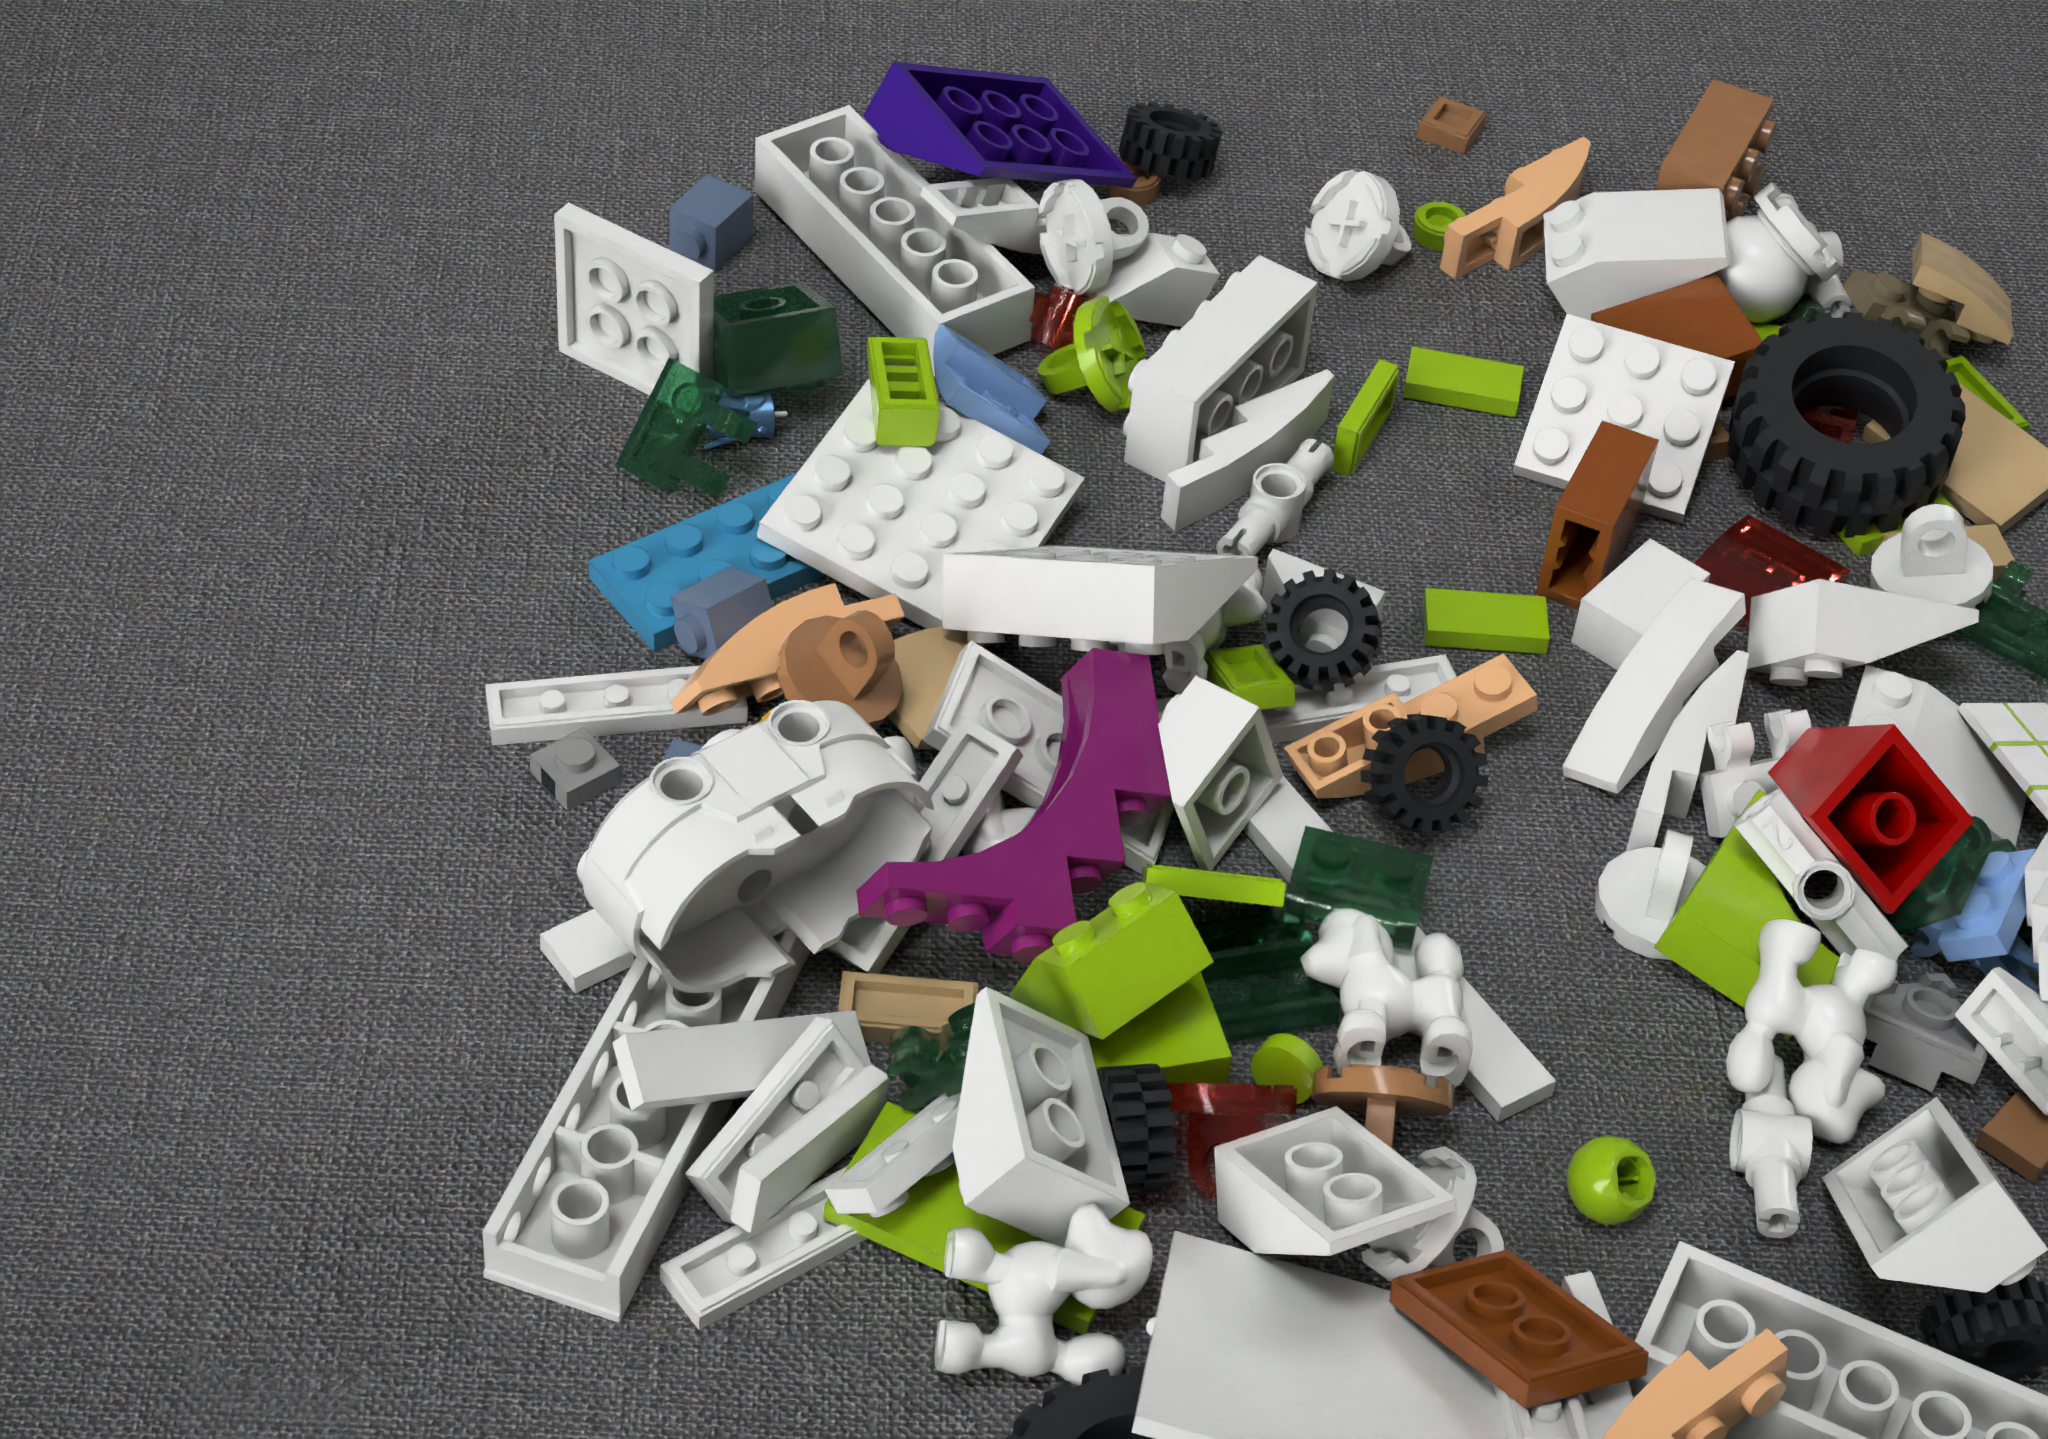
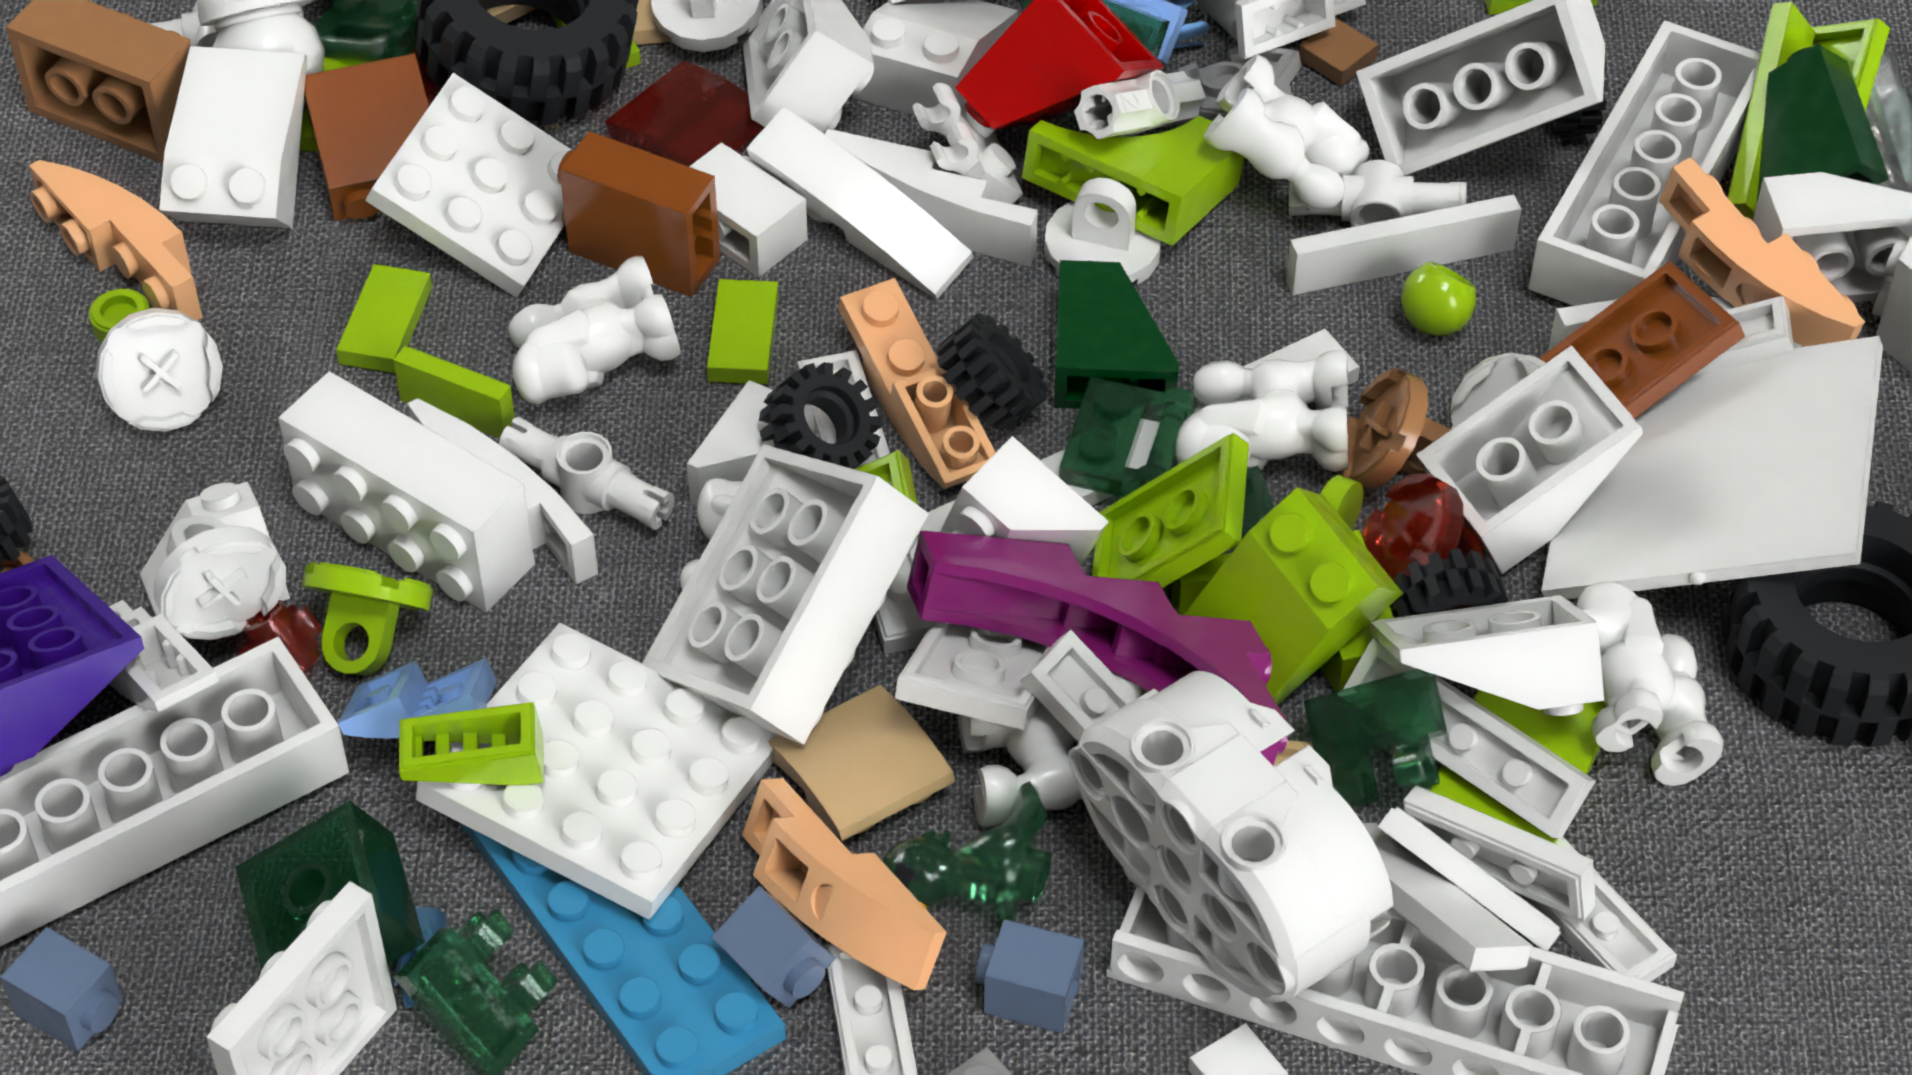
camera: 85 degrees left, 5 degrees up
medium nougat tile [777,610,903,730] -> none
none -> white animal [508,256,681,405]
none -> dark green slope [1054,260,1179,411]
none -> white tile [1286,194,1521,295]

